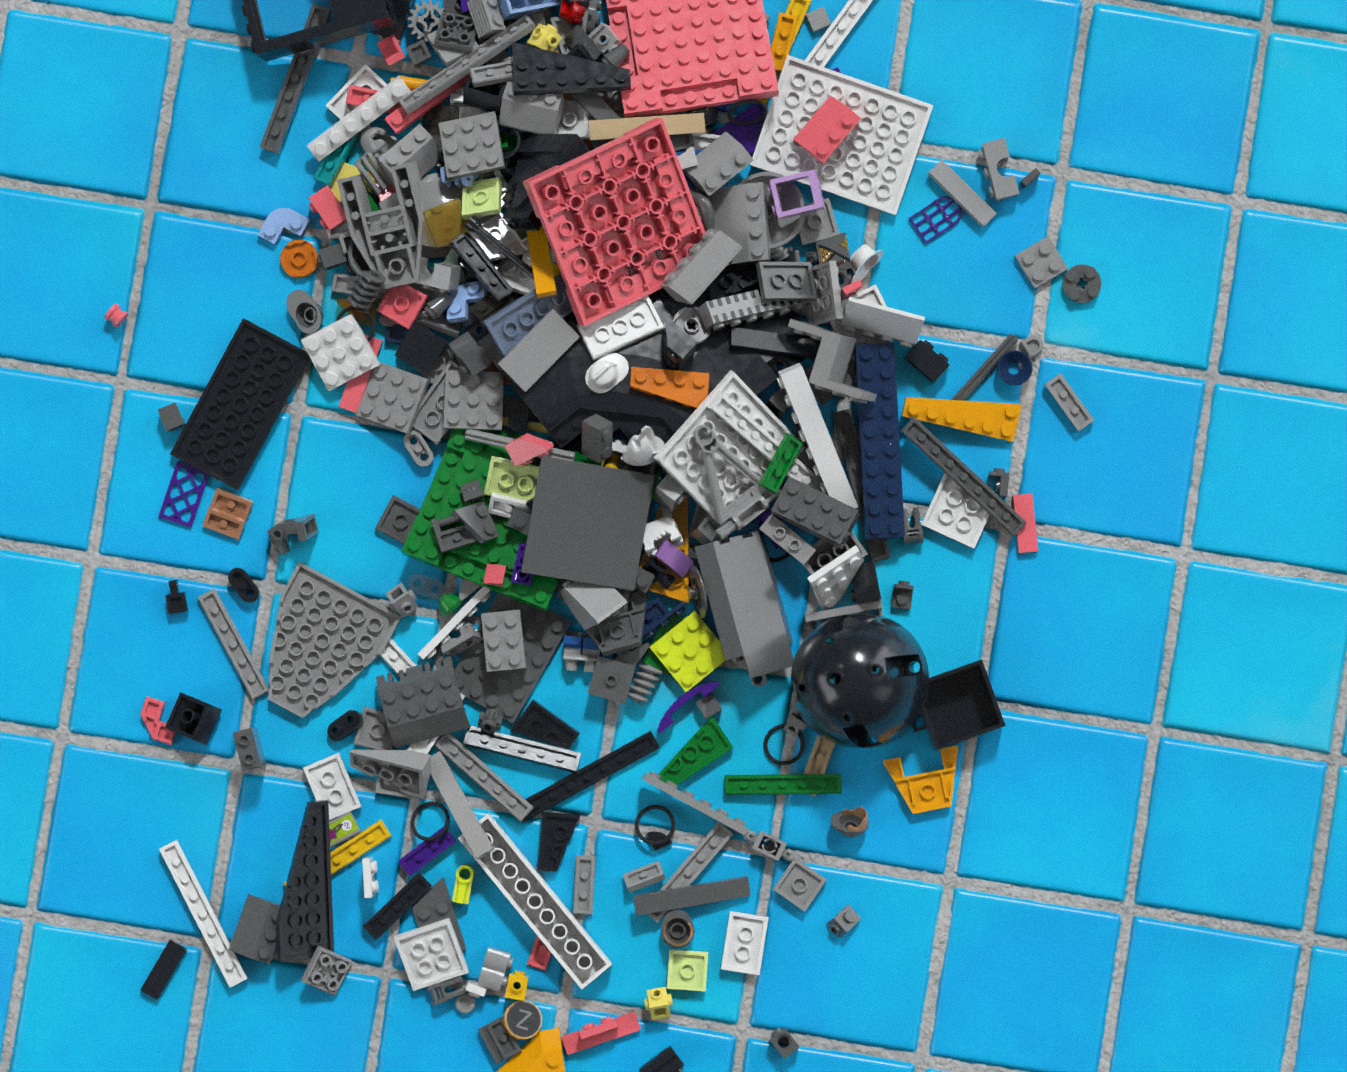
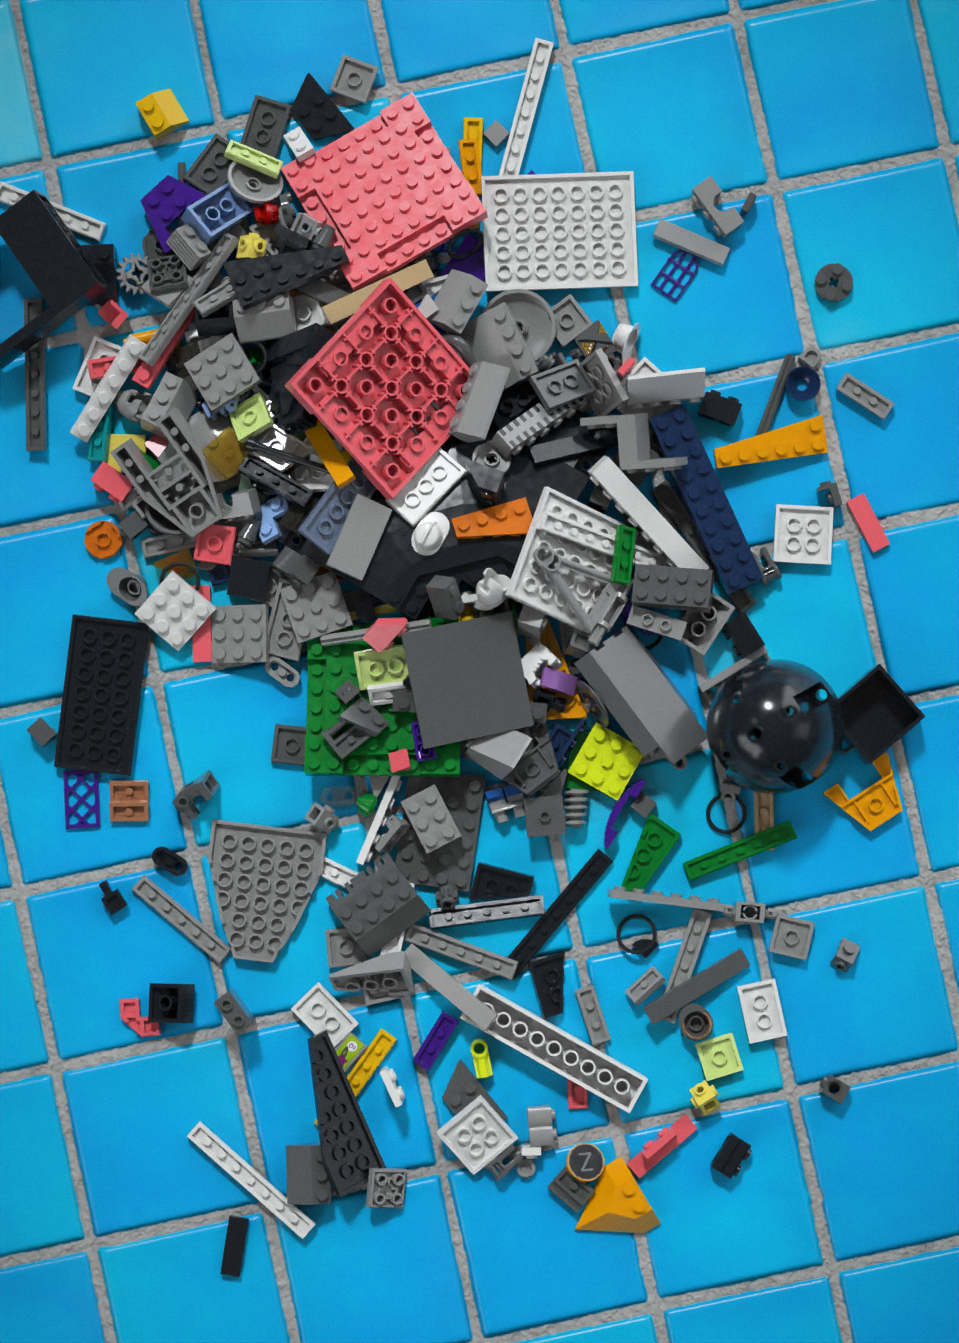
camera: 20 degrees left, 0 degrees up
light blue plate [258,208,310,245] -> none
black plate [327,710,363,741] -> none
dark grey piece [348,270,386,313] -> none
light grey tile [354,152,392,194] -> none
black plate [362,872,432,940] -> none
dark grey panel [406,40,432,69] -> none
black tyre [410,801,450,841] -> none
yellow brick [505,970,529,1001] -> none
lavender window [768,169,825,220] -> none
coral slope [793,95,861,164] -> none
white plate [807,545,864,611] -> none
dark grey piece [831,806,869,839] -> none
dark grey bracket [891,581,914,609] -> none
dark grey tile [901,417,1027,537] -> none
light grey plate [1015,236,1068,289] -> none

